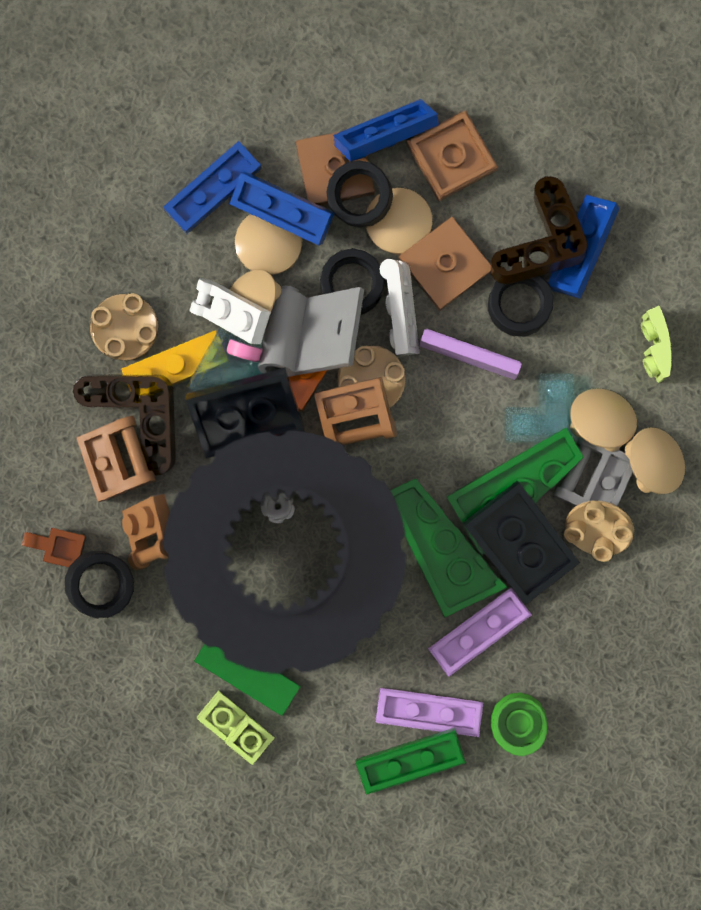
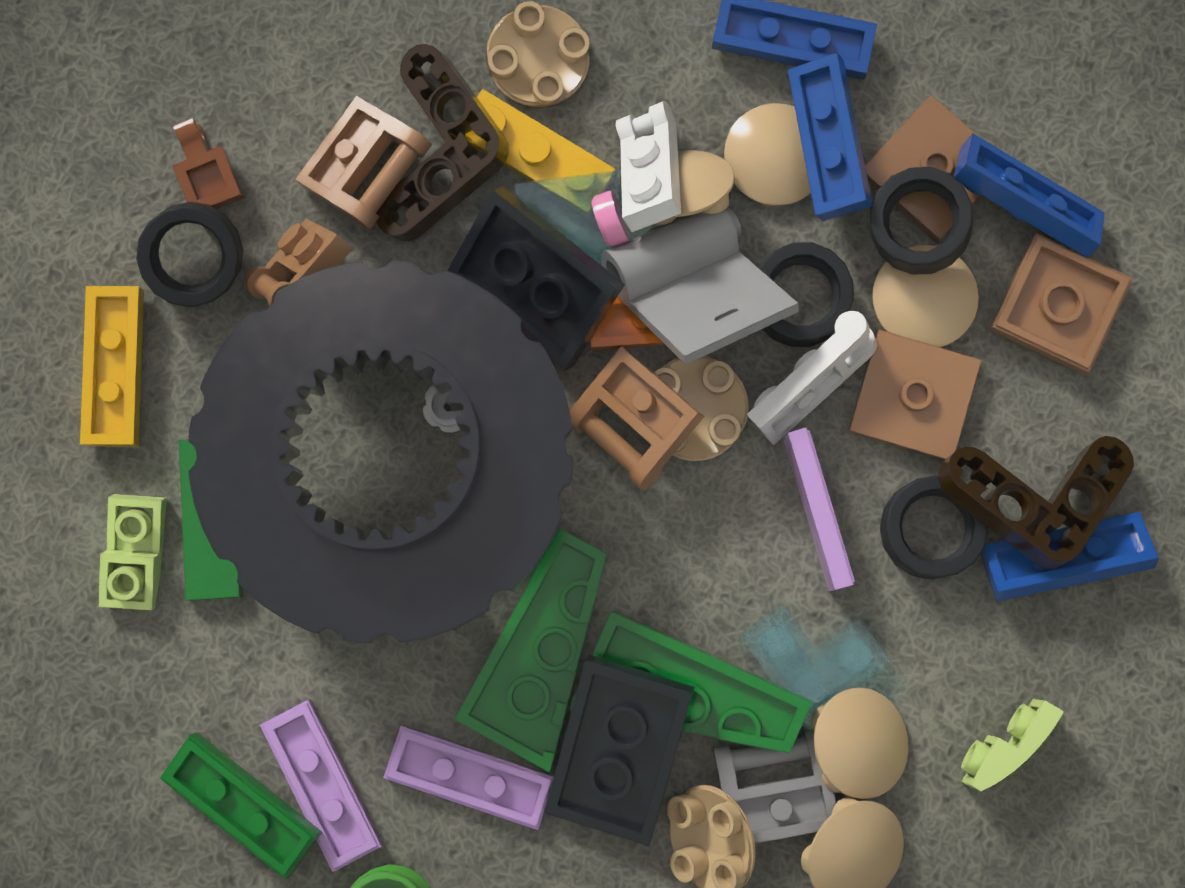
camera: 60 degrees right, 0 degrees up
none -> yellow plate [80,286,144,447]

